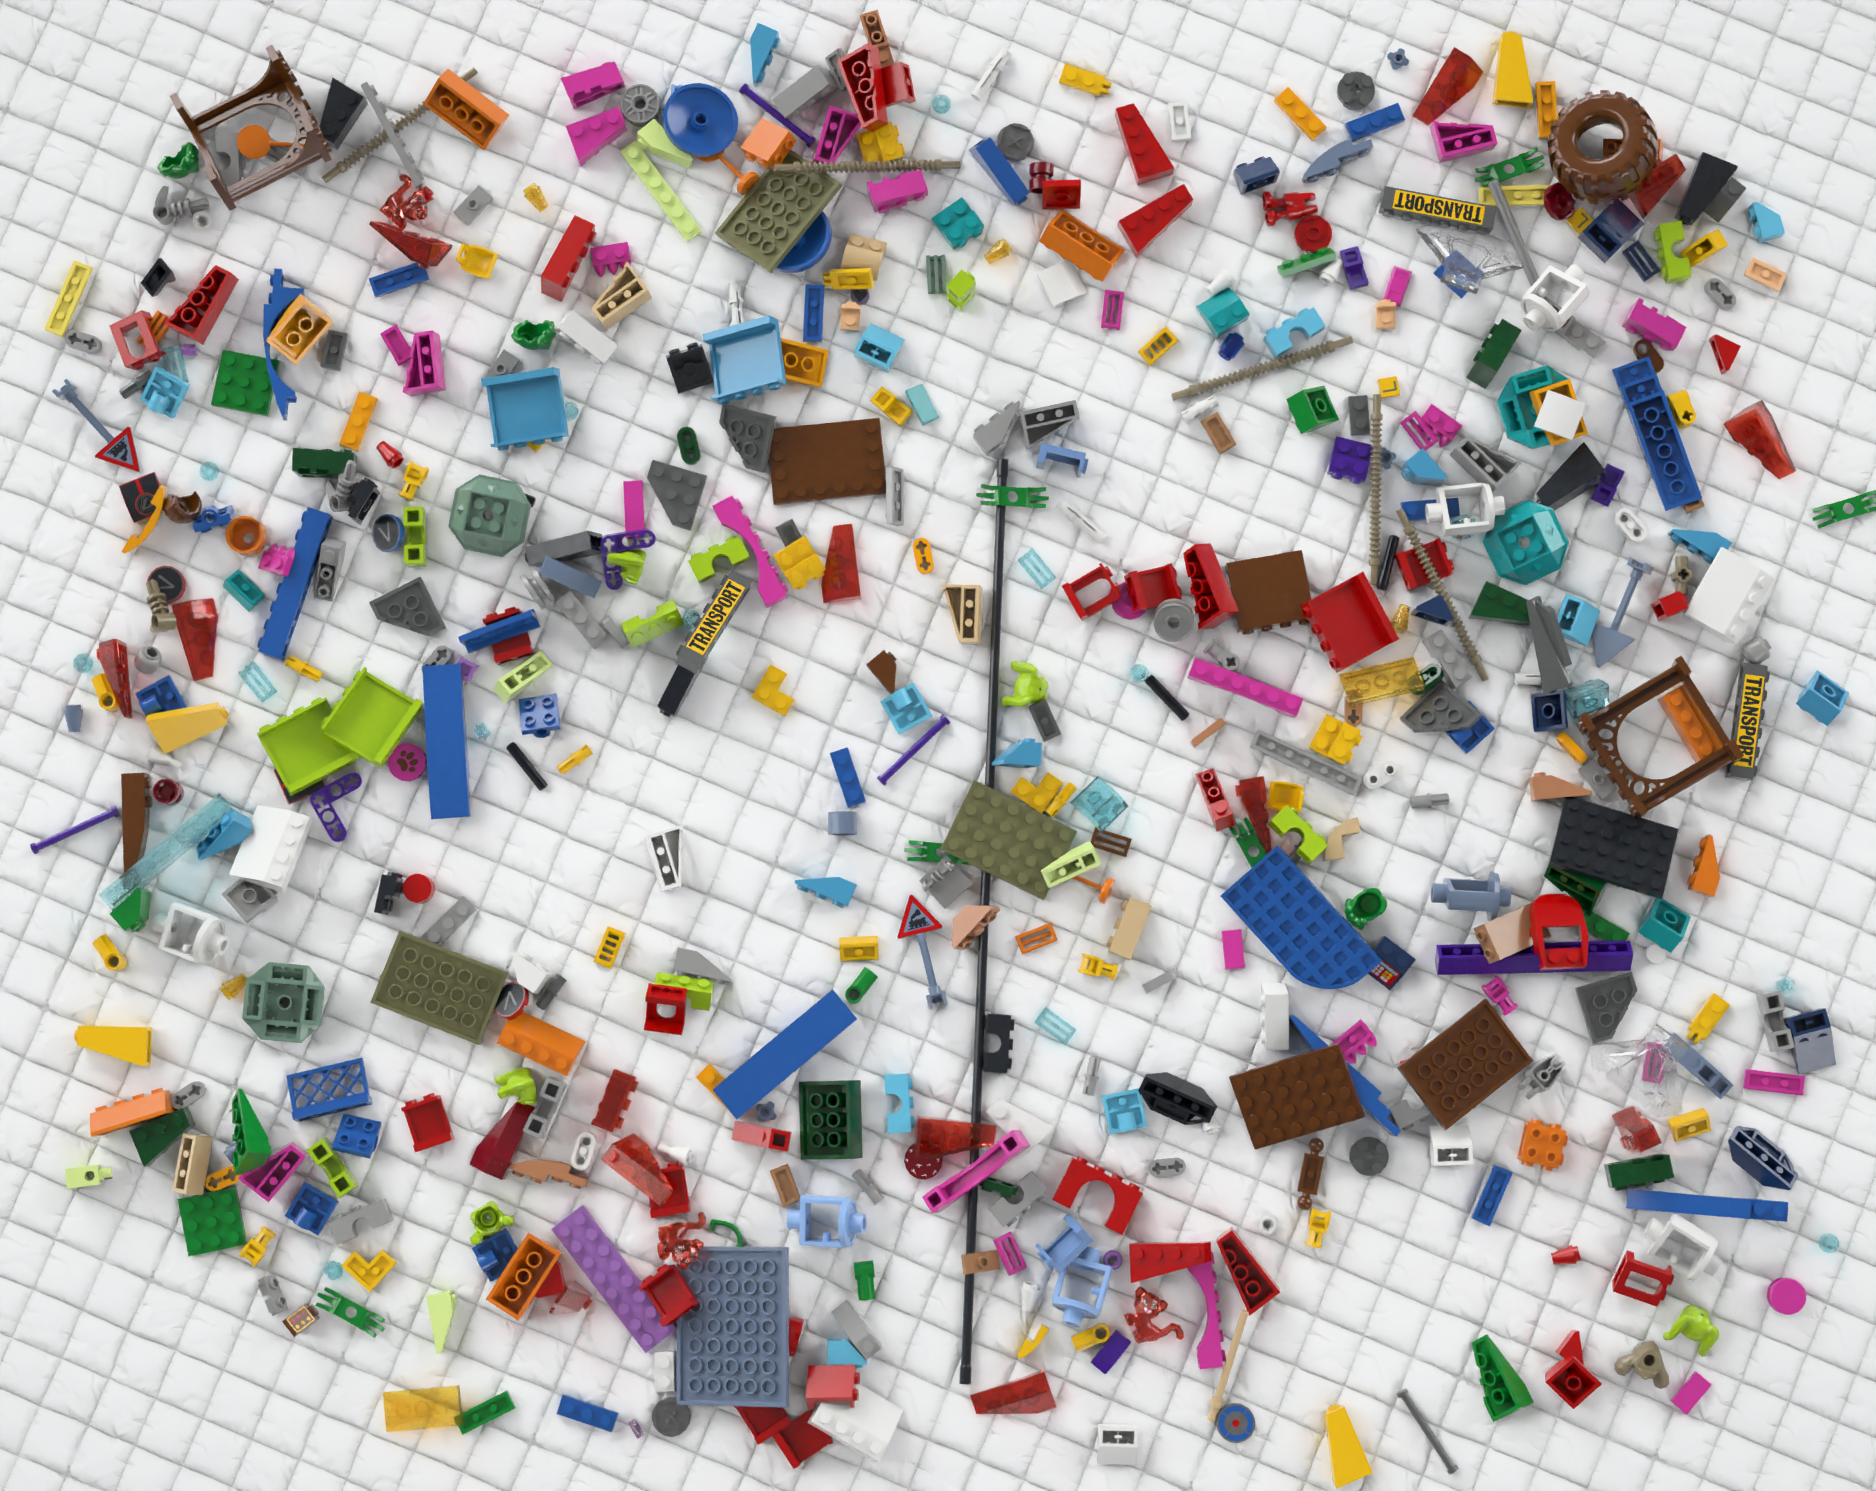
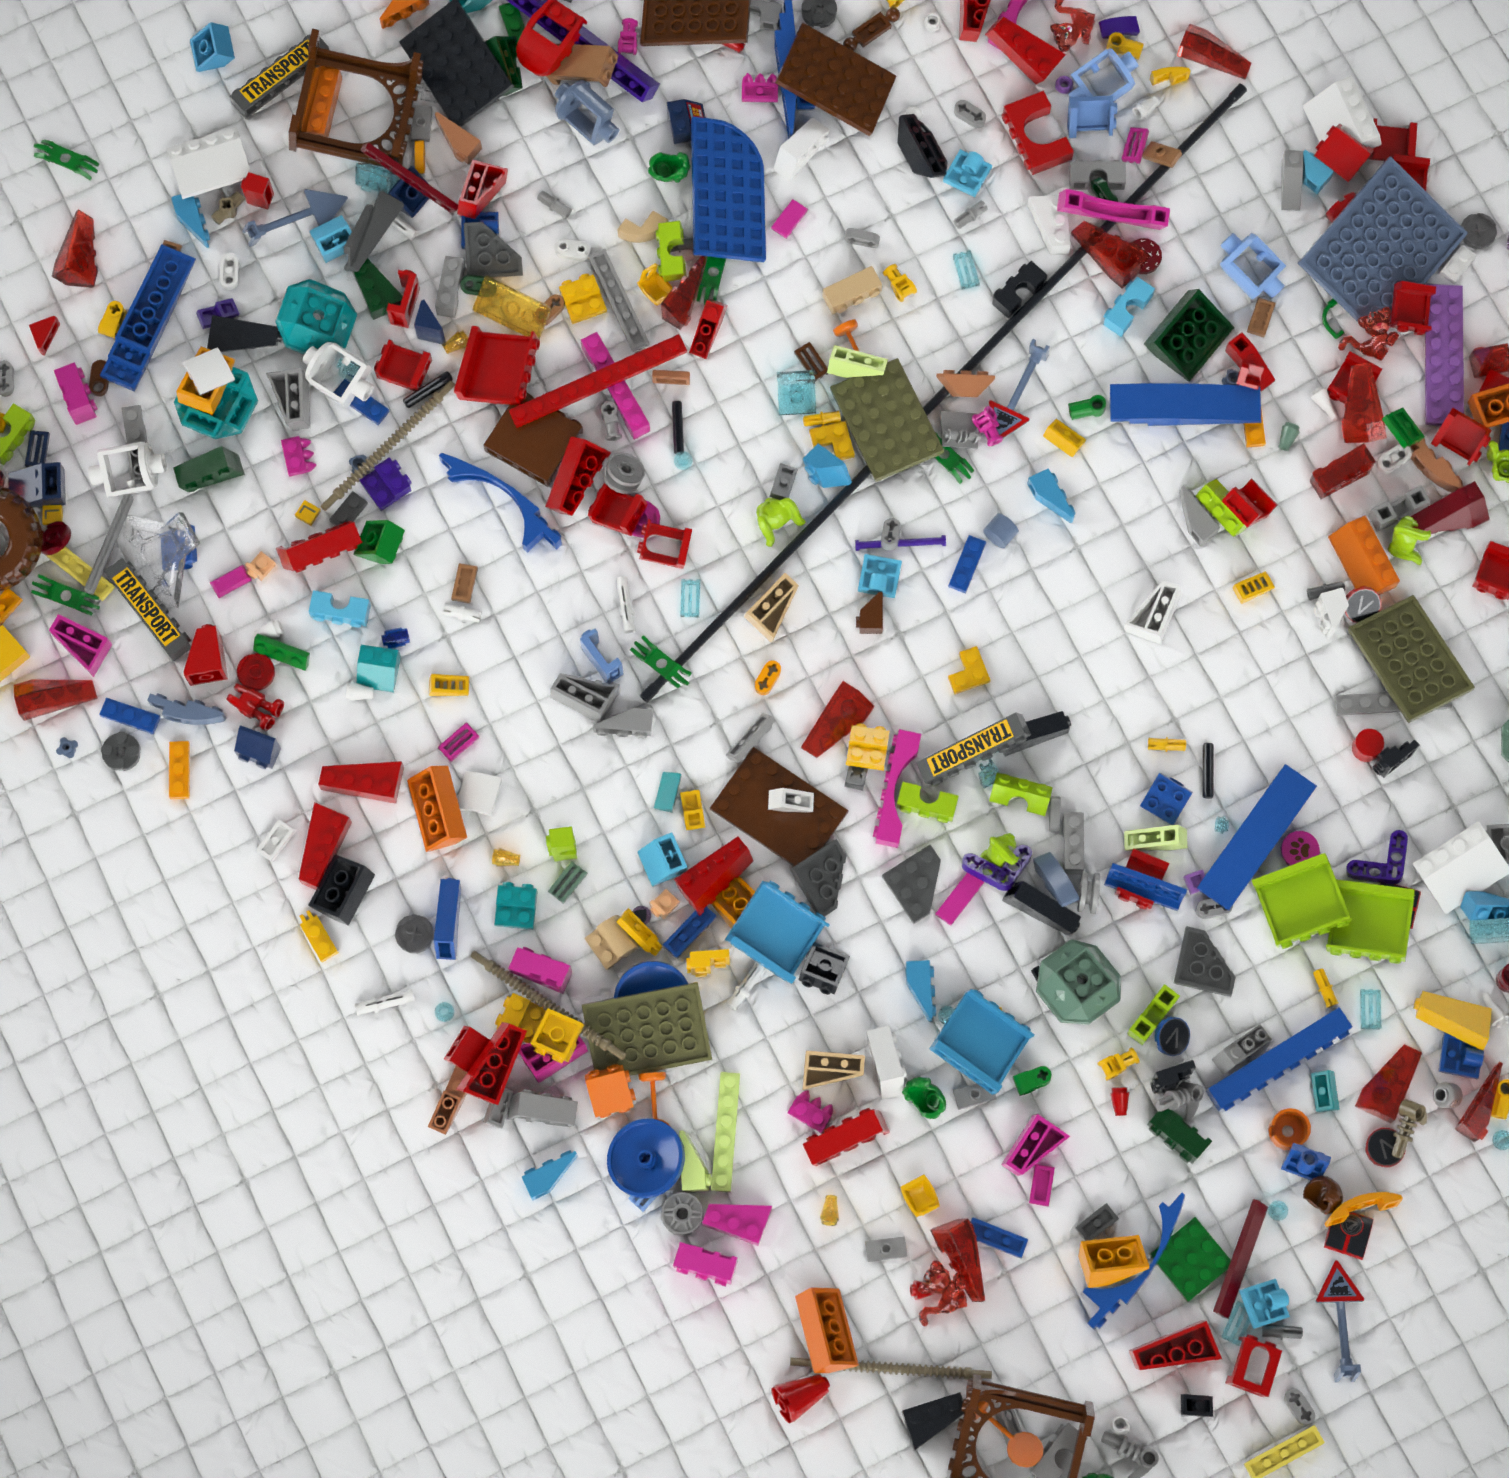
camera: 140 degrees left, 10 degrees down
orange tile [136,310,170,348] -> none
medium lavender plate [180,344,199,356] -> none
dark pink plate [258,543,295,577] -> none
light orange plate [339,392,378,452] -> none
light grey plate [361,81,424,189] -> none
dark green plate [677,427,701,465] -> none
dark purple bar [739,83,816,148] -> none
light grey axle [852,1169,884,1205] -> none
green piece [854,1260,876,1300] -> none
orange tile [1015,923,1058,954] -> none
dark red wheel [1029,162,1054,194] -> none
red tile [1042,179,1081,210] -> none
dark tan hose [1171,336,1353,401] -> none
dark purple slope [1339,246,1369,290] -> none
dark tan hose [1396,508,1489,682] -> none
dark pink tile [1400,411,1439,451] -> none
dark azure slope [1400,448,1447,486] -> none
light grey head [1741,637,1771,665] -> none
none -> red slope [183,624,228,686]
none -> red wedge [276,521,362,573]
none -> black slope [308,854,375,926]
none -> dark red tile [361,142,458,213]
none -> red panel [387,270,420,328]
none -> blue slope [439,453,562,553]
none -> red wedge [457,159,508,219]
none -> red plate [509,334,687,428]
none -> yellow plate [530,1008,584,1064]
none -> red wedge [674,836,754,916]
none -> yellow plate [686,949,730,977]
none -> white slope [768,788,814,812]
none -> red cone [771,1374,830,1424]
none -> light grey beam [881,518,900,551]
none -> dark azure slope [905,960,936,1022]
none -> dark pink connector [972,406,1003,447]
none -> green piece [1012,1066,1052,1096]
none -> dark red tile [1213,1199,1268,1319]
none -> panel [1236,361,1264,390]
none -> sand green cone [1278,422,1300,451]
none -> green plate [1382,407,1425,449]
none -> red panel [1430,408,1492,466]

